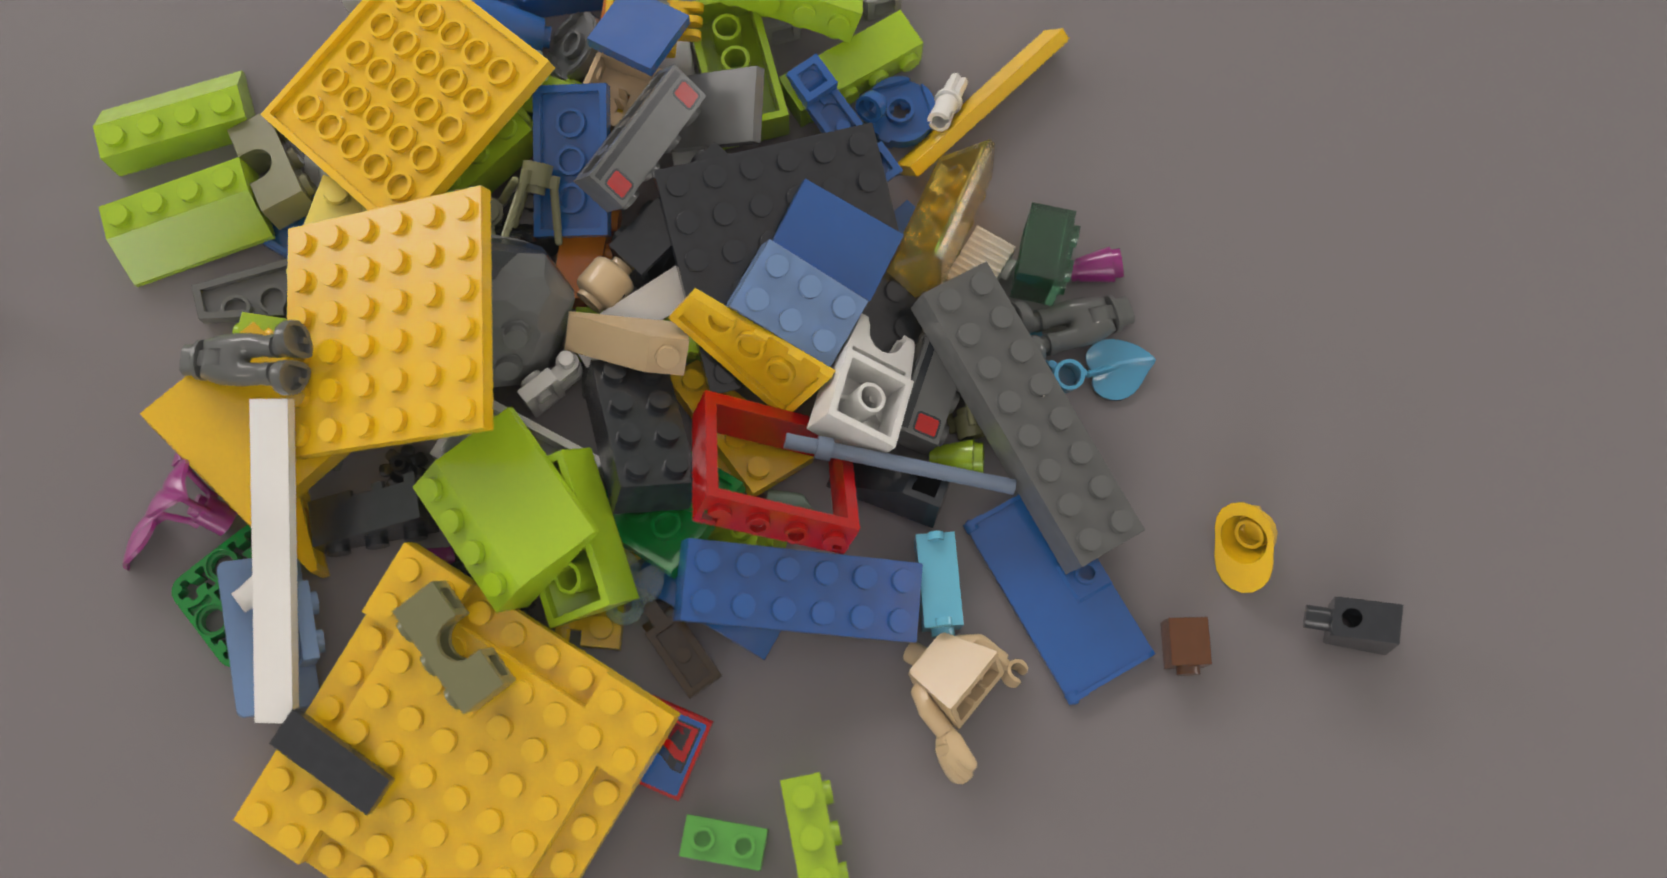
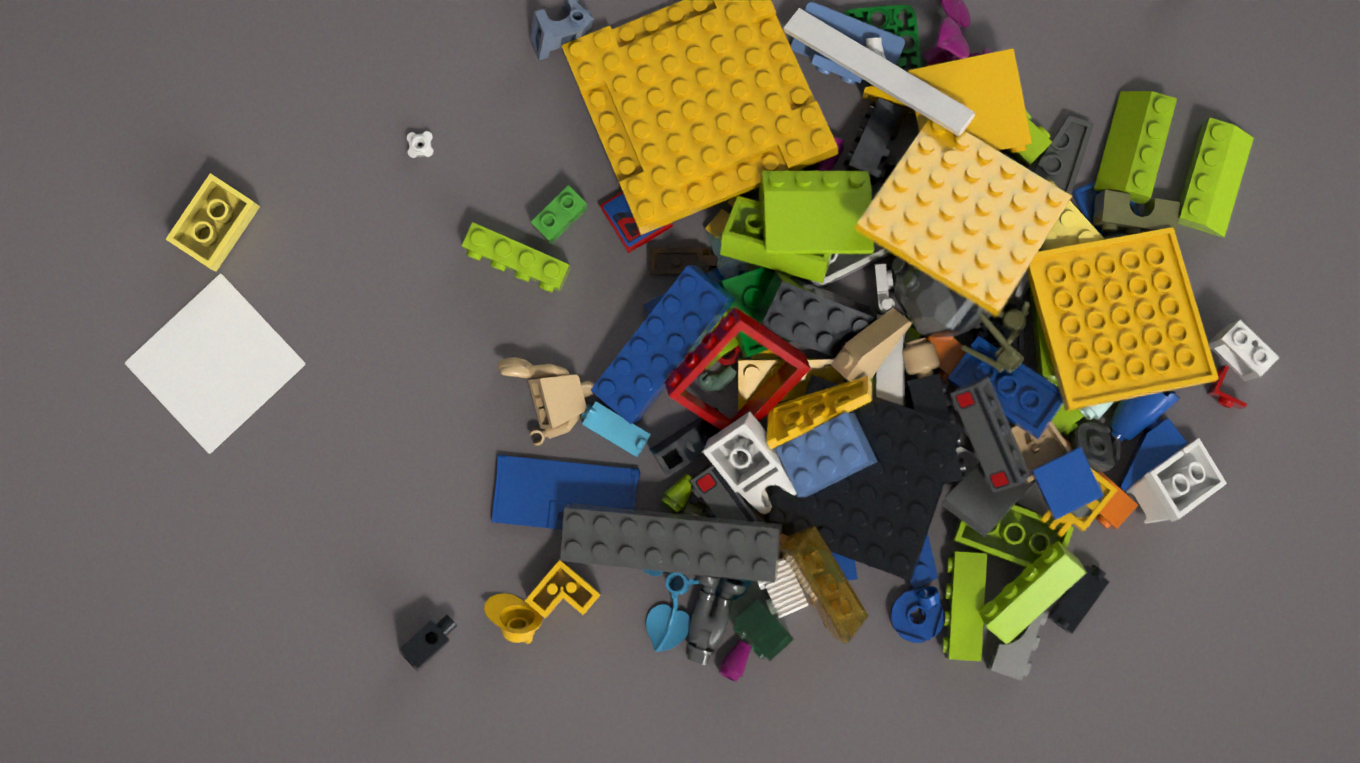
camera: 130 degrees right, 10 degrees up
dark grey piece [179,320,313,395] -> none
black tile [269,708,395,815] -> none
olive arch [392,581,516,714] -> none
blue tile [772,179,904,302] -> none
sand blue bar [784,433,1016,495] -> none
blue slope [786,53,903,183] -> none
yellow tile [898,28,1070,177] -> none
white axle [927,73,968,132] -> none
reddish brown brick [1160,617,1212,676] -> none
none -> yellow brick [525,560,601,618]

